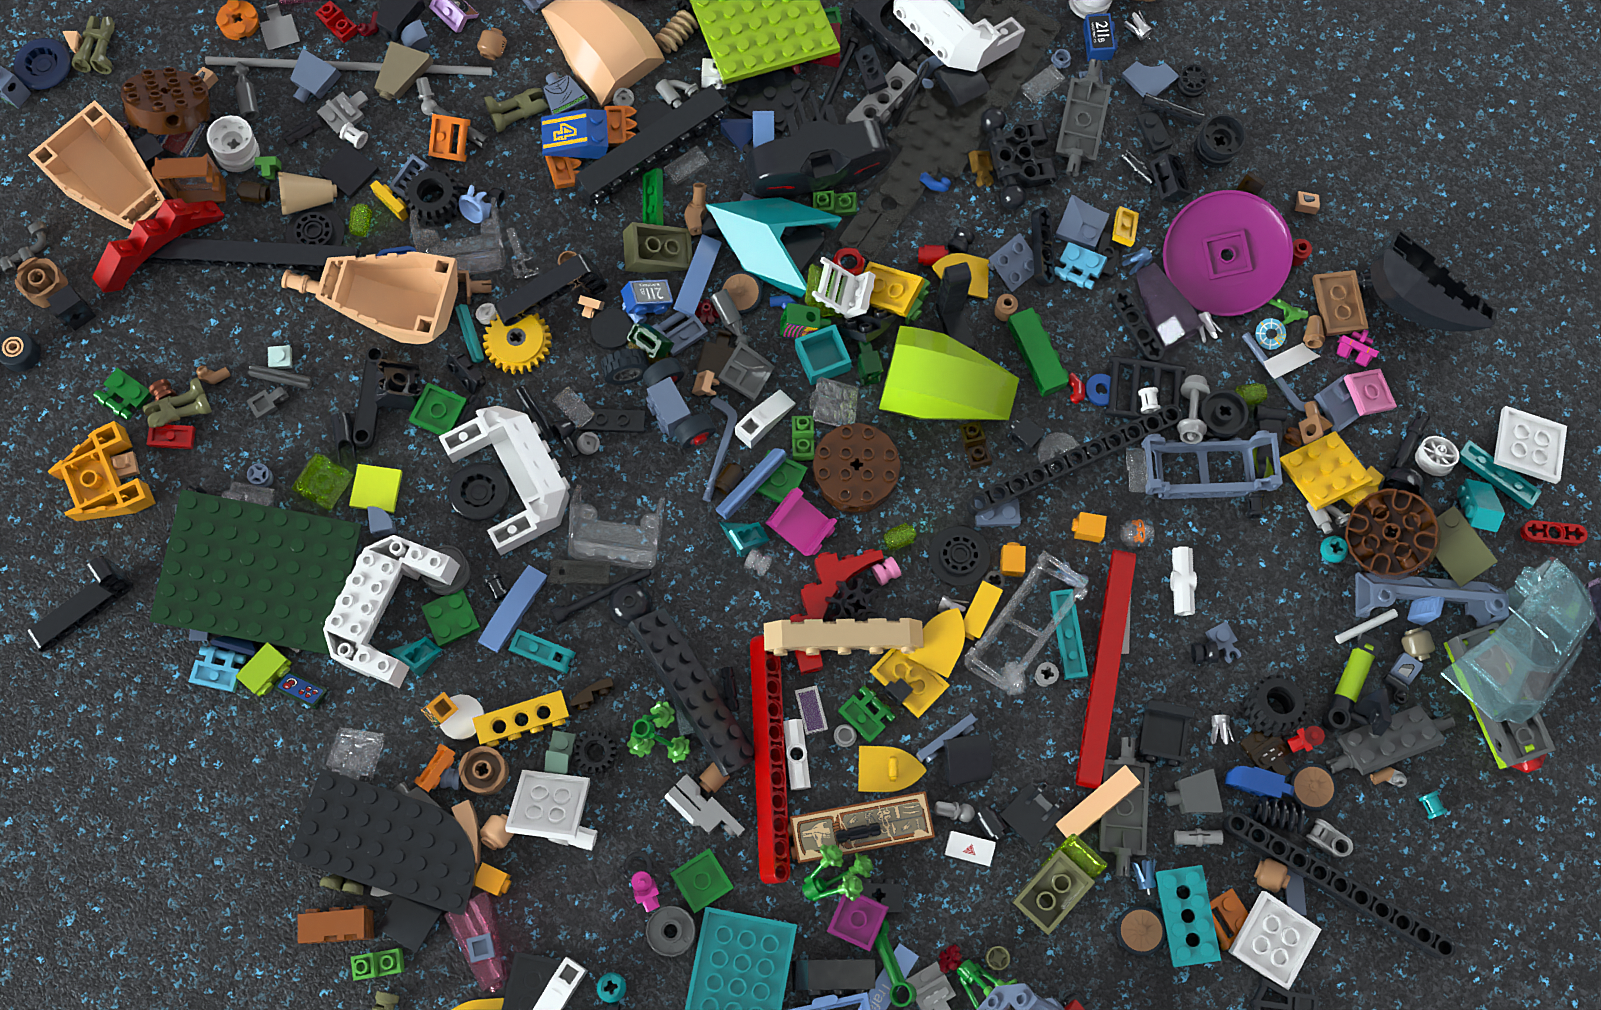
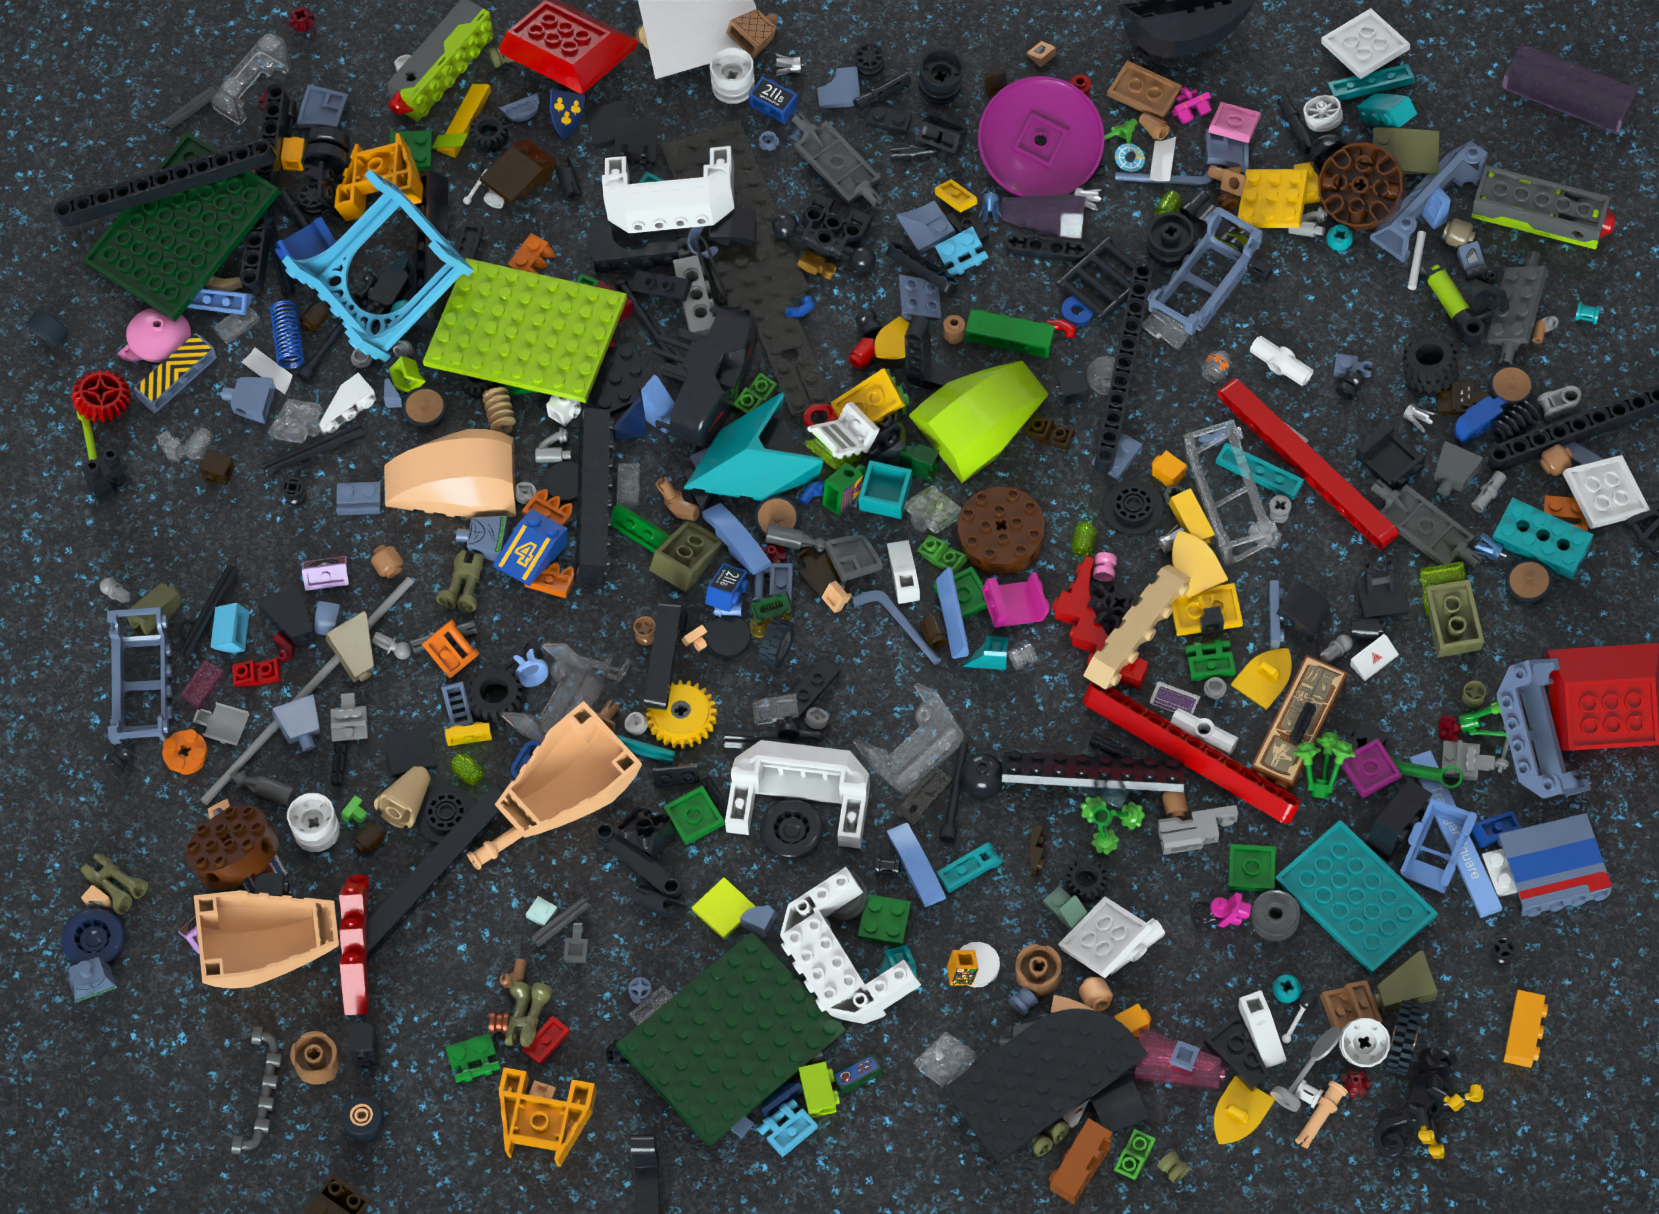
camera: 45 degrees left, 10 degrees down
dark orange window [152,153,227,203] -> none
clear neon green slope [291,453,354,511] -> none
white bush [339,122,368,149] -> none
orange plate [413,743,455,792] -> none
yellow brick [472,690,569,747] -> none
brick [643,357,716,449] -> none
clear plate [1021,64,1065,104] -> none
light nougat tile [1056,765,1141,843] -> none
light orange brick [1072,512,1107,543] -> none
white bush [1138,387,1161,414] -> none
light grey piece [1177,375,1210,444] -> none
red hips [1287,726,1325,753] -> none
clear light blue windscreen [1440,556,1596,724] -> none
red beam [1520,520,1588,546] -> none

